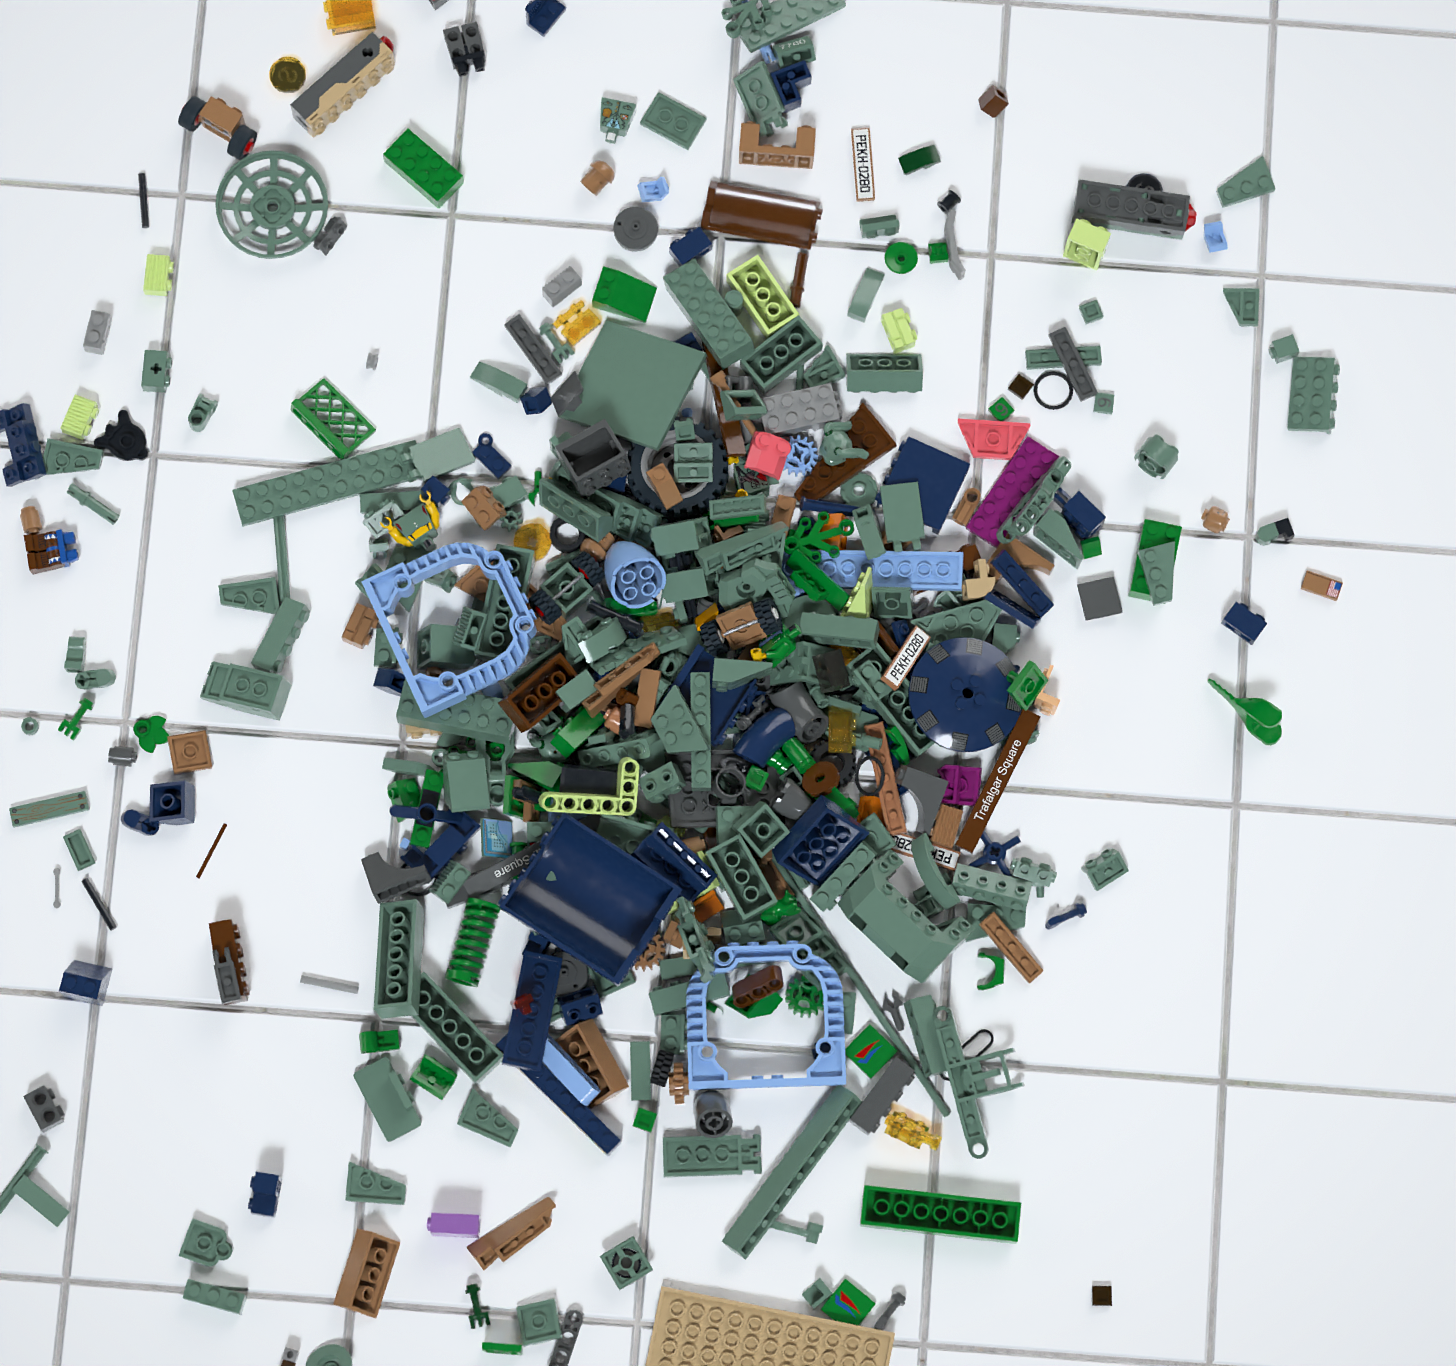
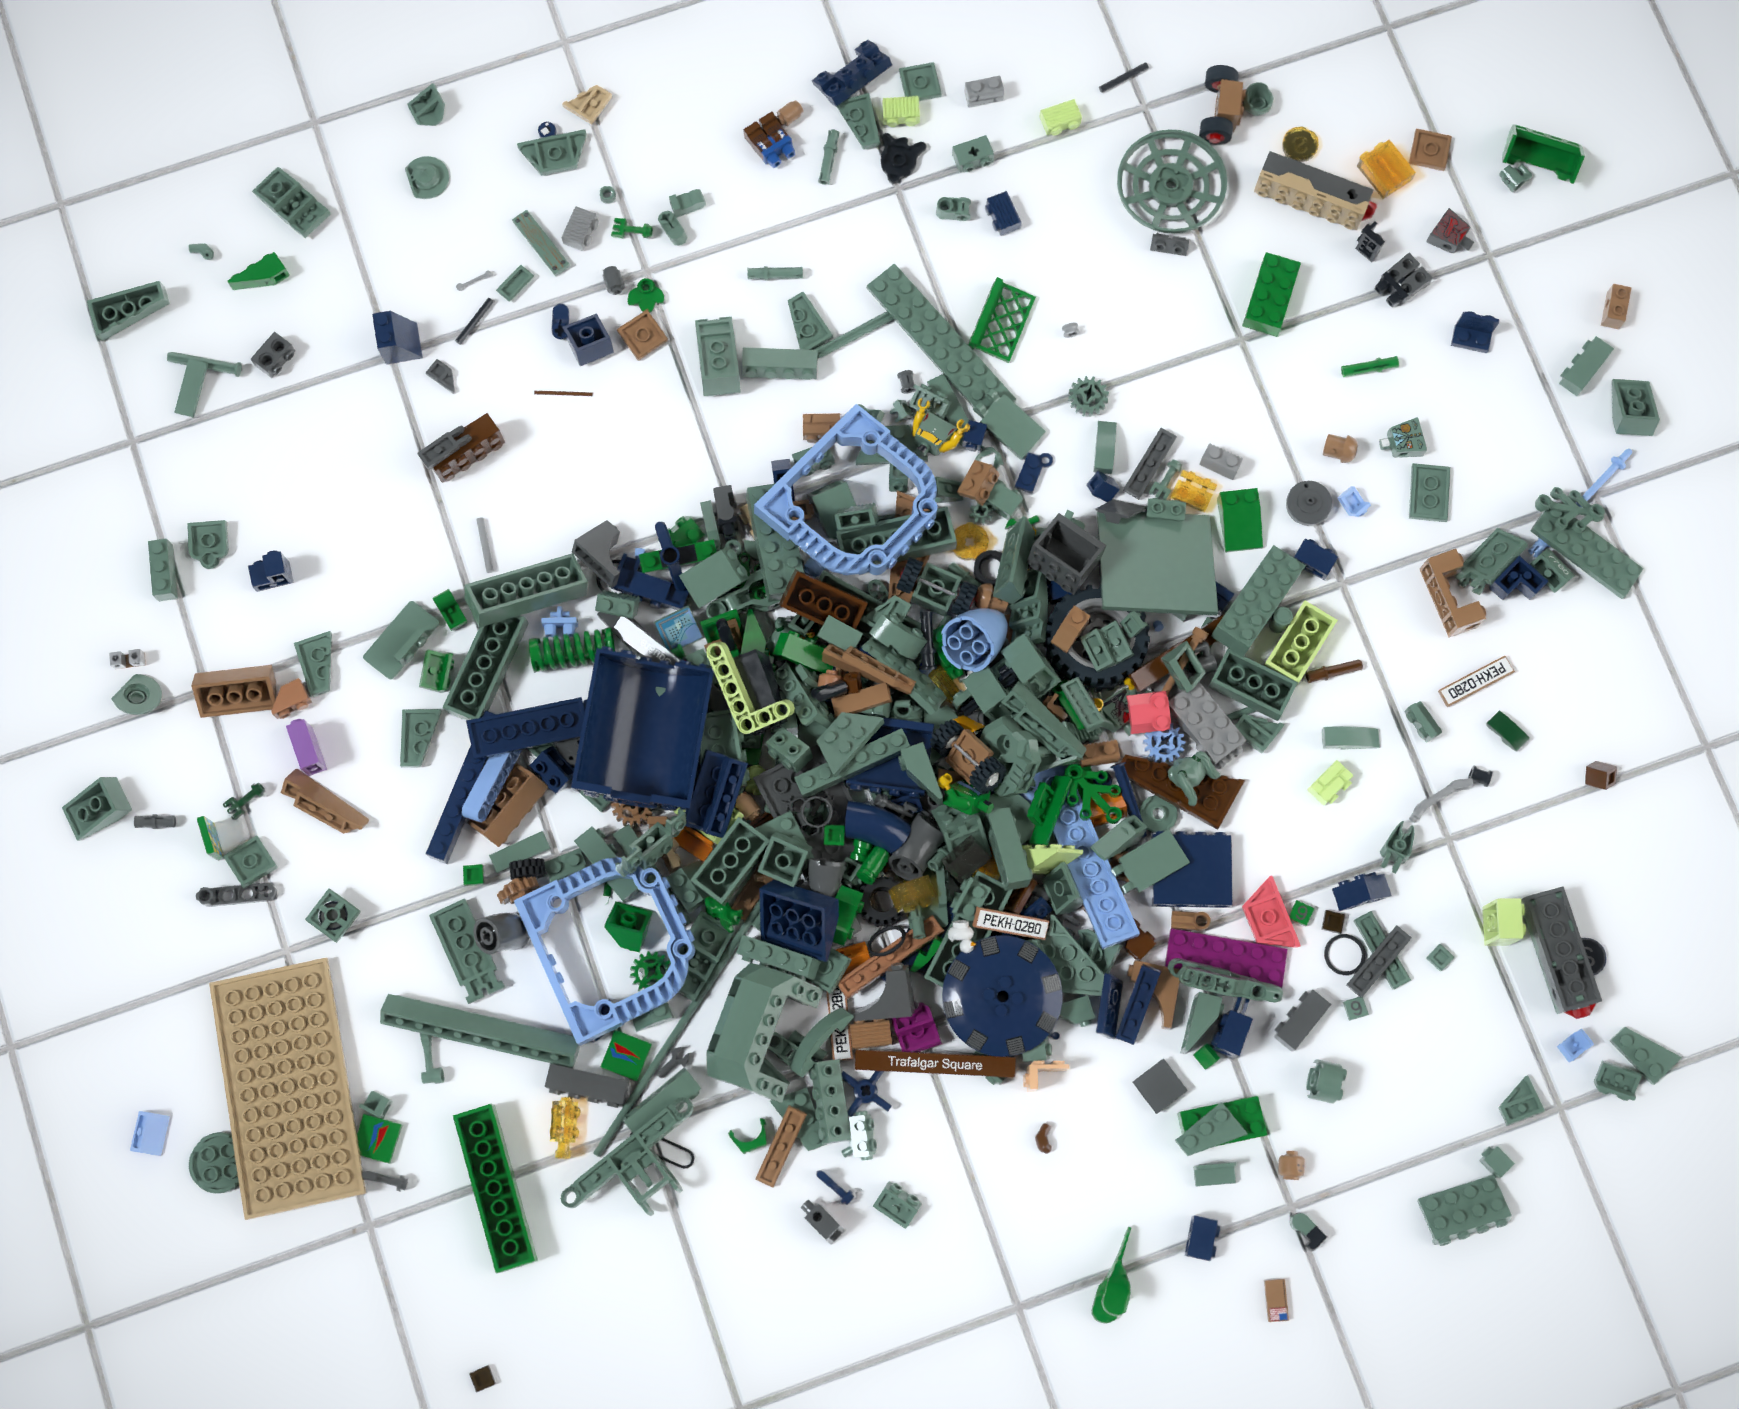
camera: 70 degrees right, 0 degrees up
clear red tile [509,993,534,1015] -> none
reddish brown cylinder [700,181,823,250] -> none
reddish brown beam [732,965,784,1008] -> none
reddish brown tile [802,761,840,797] -> none
sand green slope [846,354,923,393] -> none
green piece [884,242,918,274] -> none
green tile [928,242,949,264] -> none
tan brick [962,559,995,601] -> none
green tile [1006,660,1048,711] -> none
none -> nougat slope [271,678,312,719]
none -> dark grey tile [425,359,455,394]
none -> light blue hips [541,606,578,637]
none -> light grey brick [561,206,599,251]
none -> dark grey hips [713,485,739,542]
none -> sand green pin [747,266,803,281]
none -> dark grey torso [800,1199,845,1245]
none -> dark grey bush [897,370,916,394]
none -> sand green tile [899,62,942,101]
none -> sand green slope [935,476,964,504]
none -> white animal [948,920,976,953]
none -> dark blue brick [984,191,1022,236]
none -> reddish brown arm [1035,1122,1052,1154]
none -> sand green gear [1068,376,1109,417]
none -> sand green bracket [1145,498,1186,521]
none -> sand green panel [1193,1162,1236,1187]
none -> sand green hair [1243,82,1274,116]
none -> dark grey brick [1273,989,1332,1052]
none -> dark blue brick [1332,872,1392,911]
none -> green pin [1341,356,1399,378]
none -> black bracket [1355,221,1385,262]
none -> sand green hinge [1379,820,1415,874]
none -> sand green bracket [1593,1060,1642,1101]

